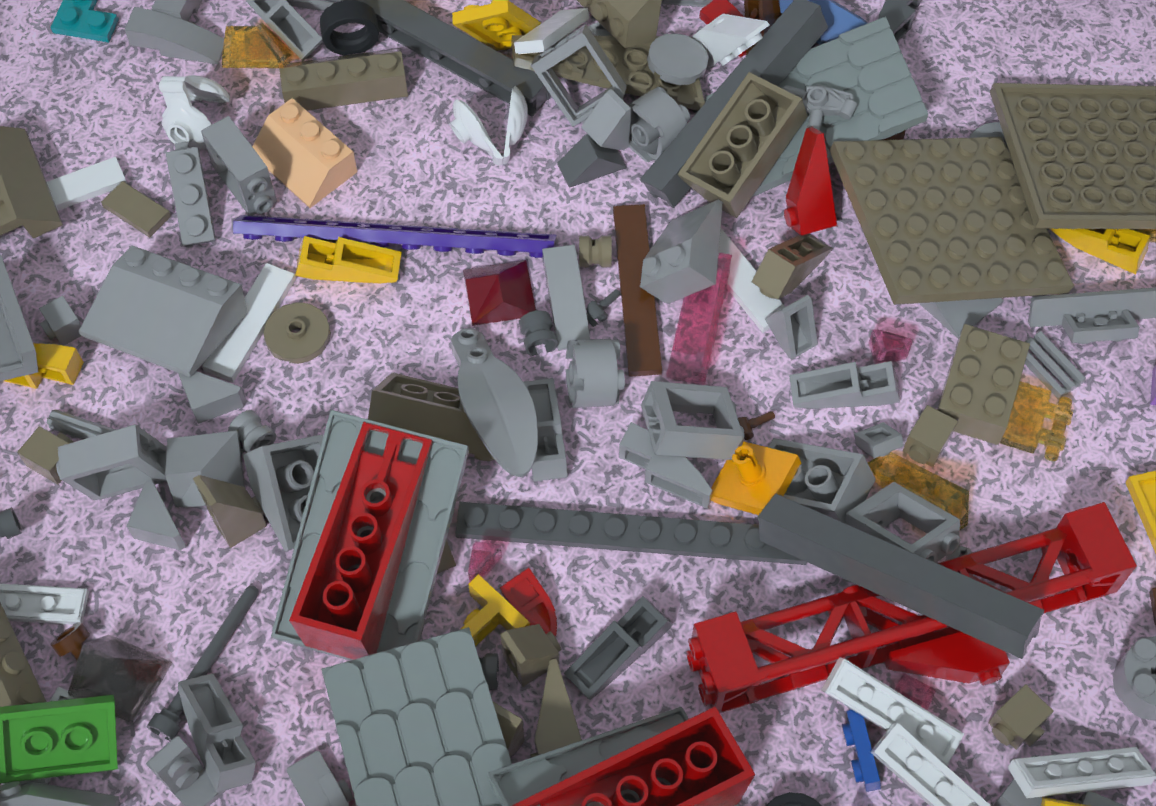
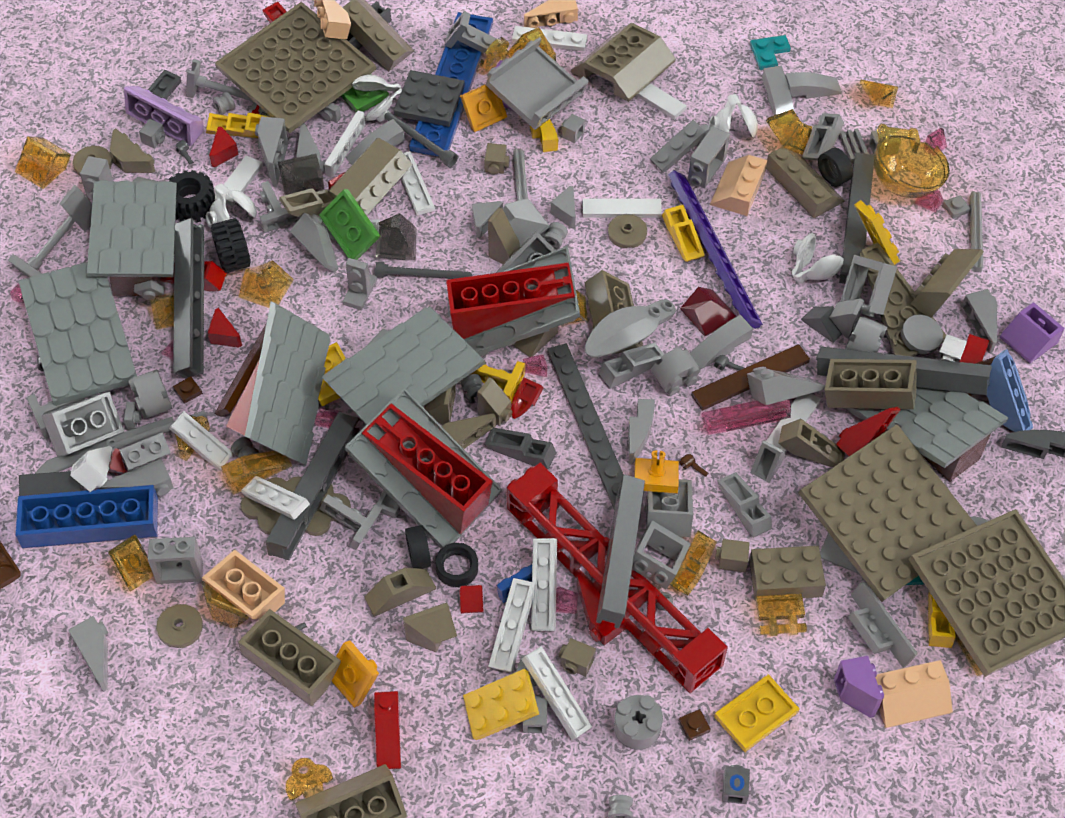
camera: 65 degrees right, 5 degrees down
reddish brown tile [50,622,90,661] -> none
light grey window [56,424,167,500] -> none
light grey slope [79,245,247,377] -> none
dark tan tile [101,181,171,238] -> none
light grey slope [178,673,256,793] -> none
white tile [514,8,589,54] -> none
dark grey wheel [519,311,558,356] -> none
dark tan wheel [579,235,612,268] -> none
light grey window [641,381,744,460] -> none
light grey piece [783,84,857,131] -> none
light grey plate [854,422,903,458] -> none
clear pink slope [868,329,912,364] -> none
light grey tile [1025,331,1086,400] -> none

